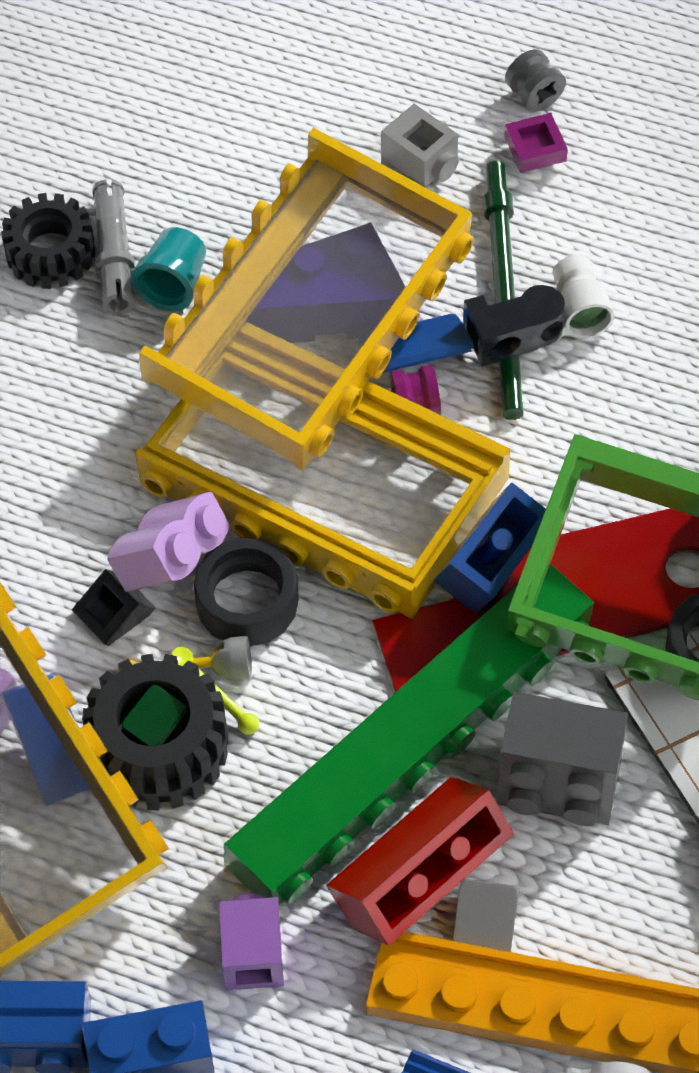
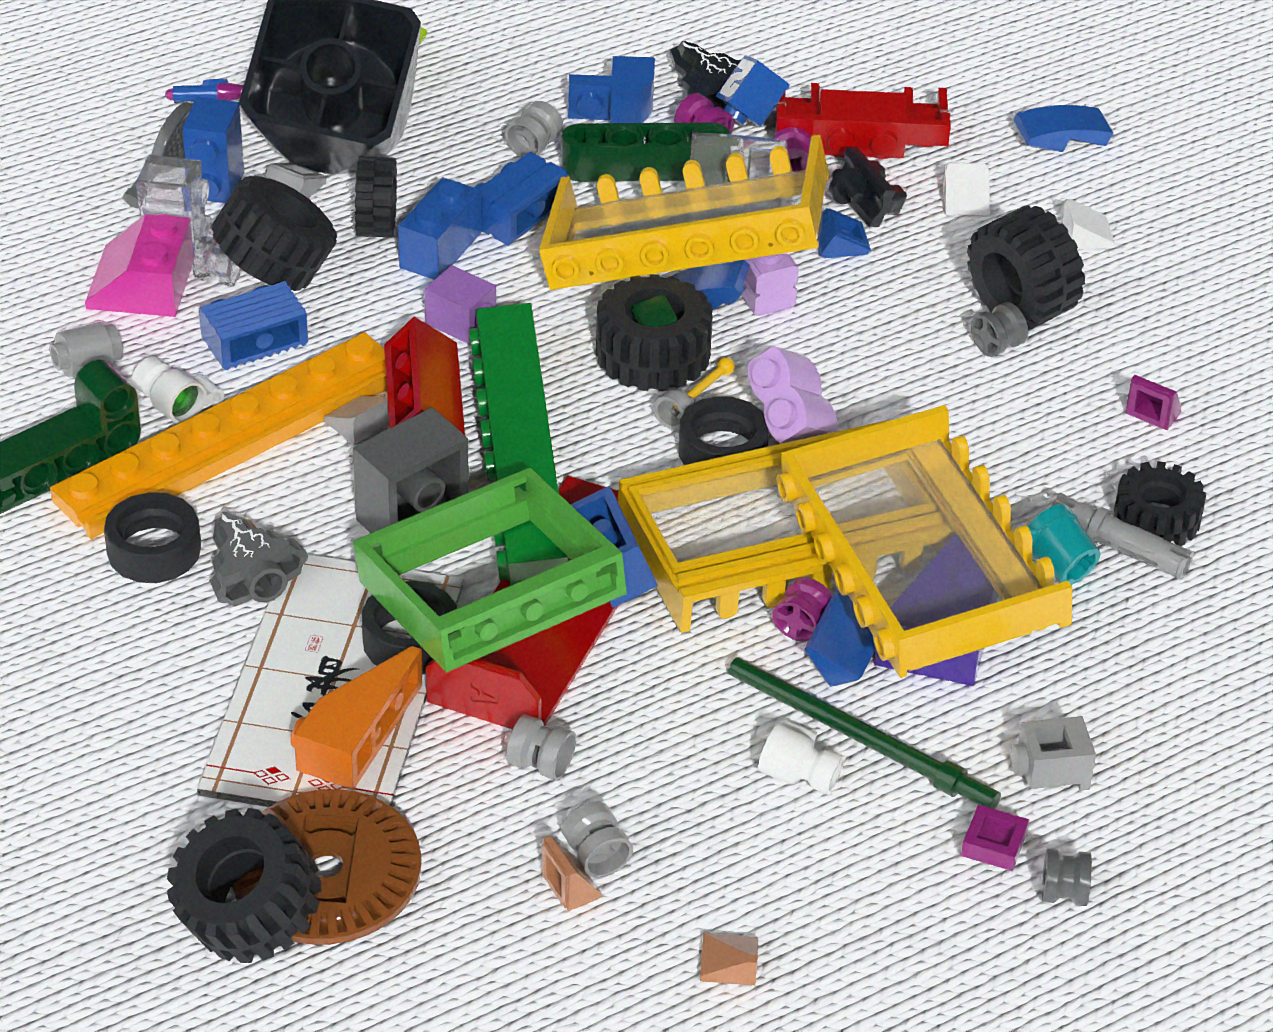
camera: 125 degrees right, 15 degrees down
neon yellow hinge [171,647,259,735] -> none
black leg [463,285,565,367] -> none

